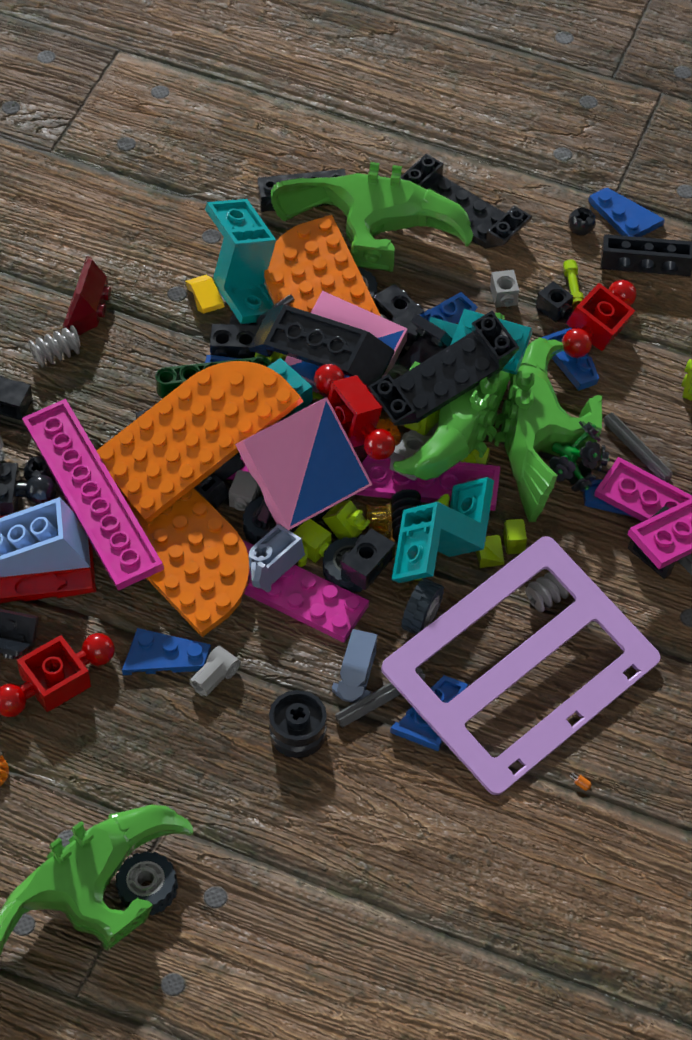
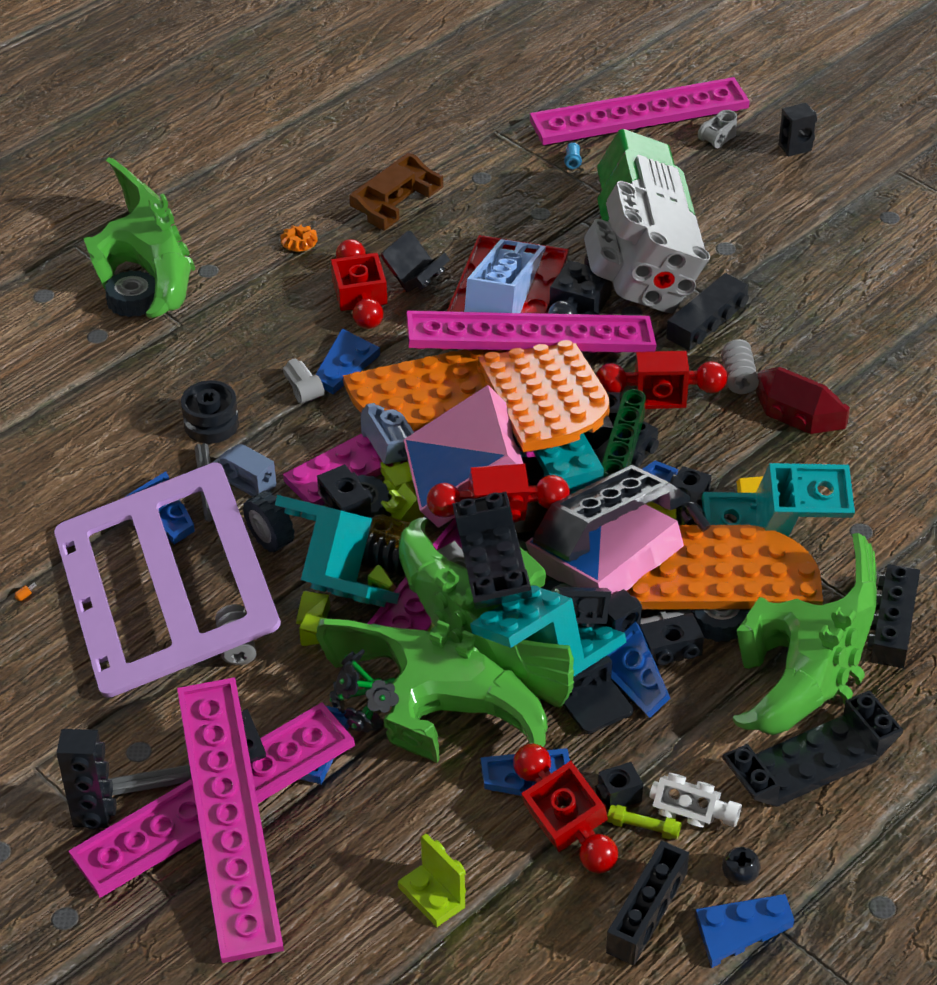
camera: 115 degrees right, 10 degrees down
light grey brick [490,270,519,308] -> none
dark grey axle [603,413,673,482] -> none
none -> red brick [596,351,727,409]
none -> white brick [649,773,742,827]

